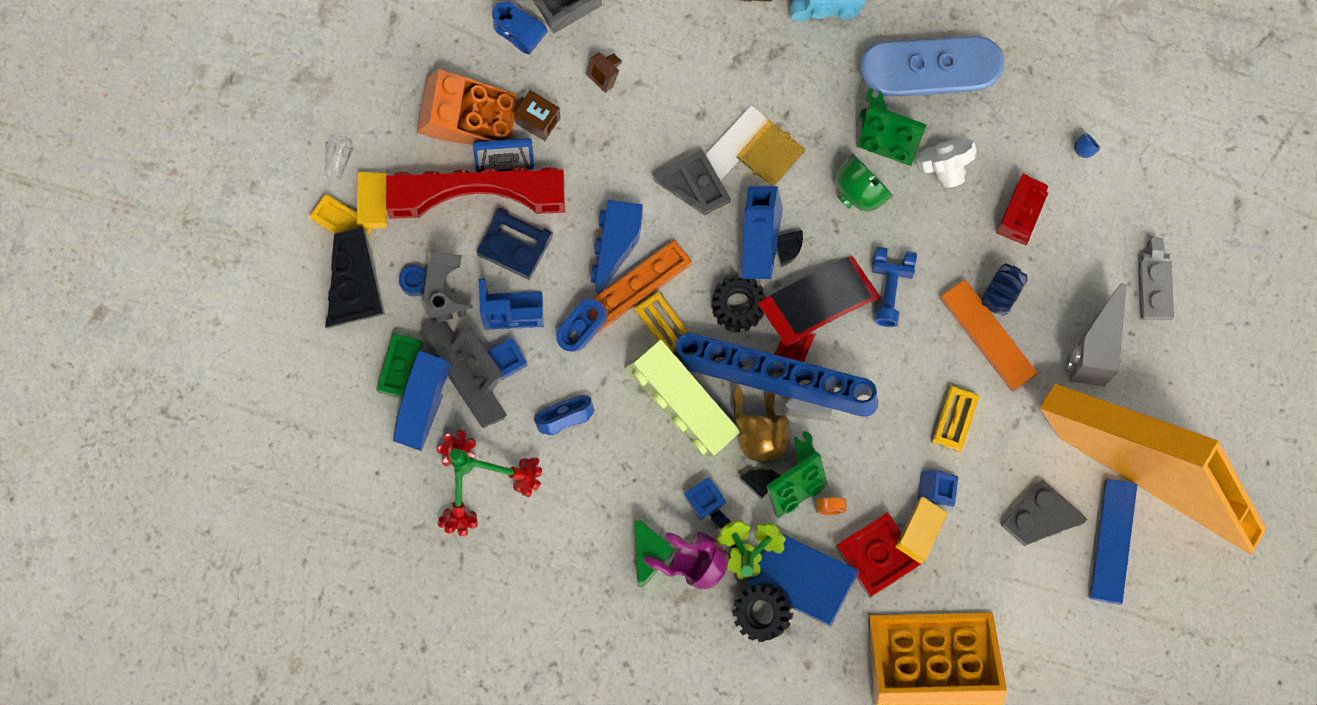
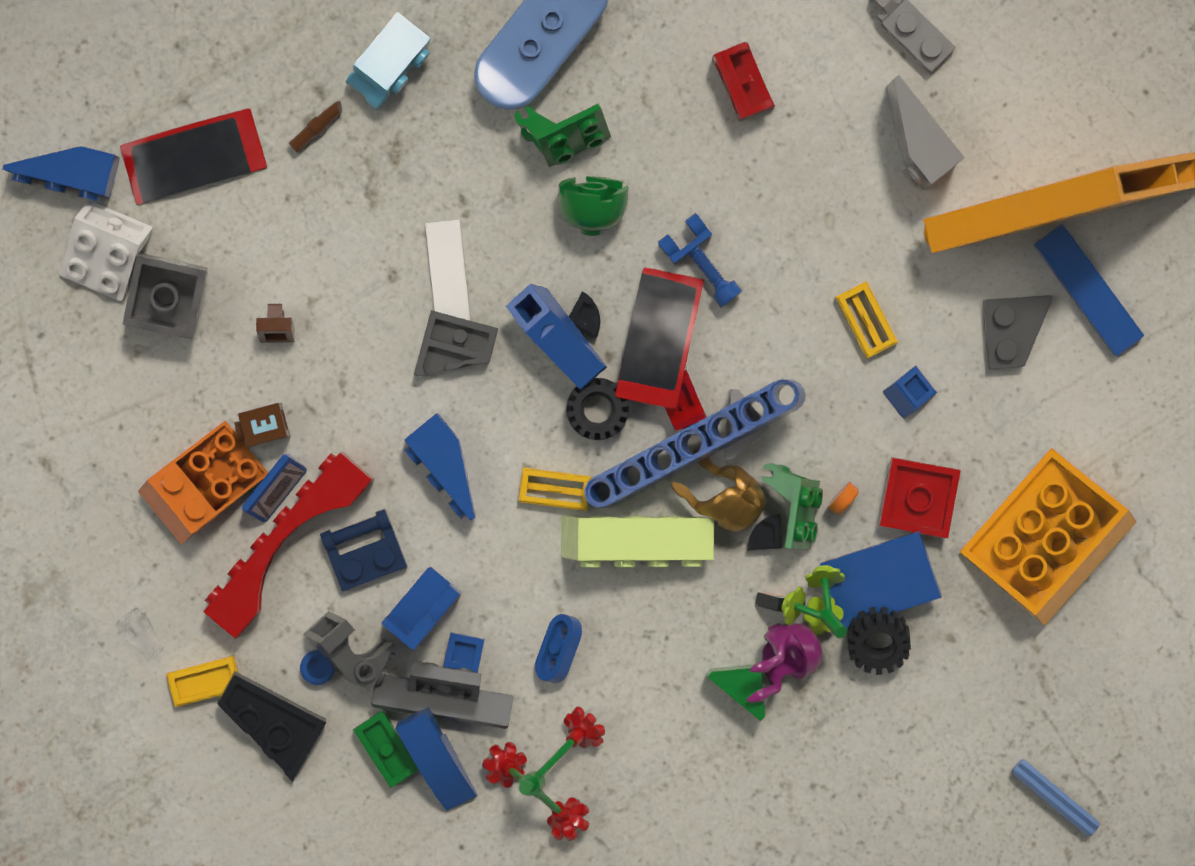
camera: 45 degrees left, 15 degrees up
yellow tile [357,172,387,229] -> none
blue piece [492,1,548,55] -> none
blue plate [556,299,608,352] -> none
orange tile [590,240,692,333] -> none
blue plate [683,477,726,521] -> none
clear yellow piece [736,120,806,186] -> none
yellow tile [896,496,948,564] -> none
white plant [916,139,977,188] -> none
orange tile [940,279,1038,392] -> none
dark blue gear [982,263,1028,316] -> none

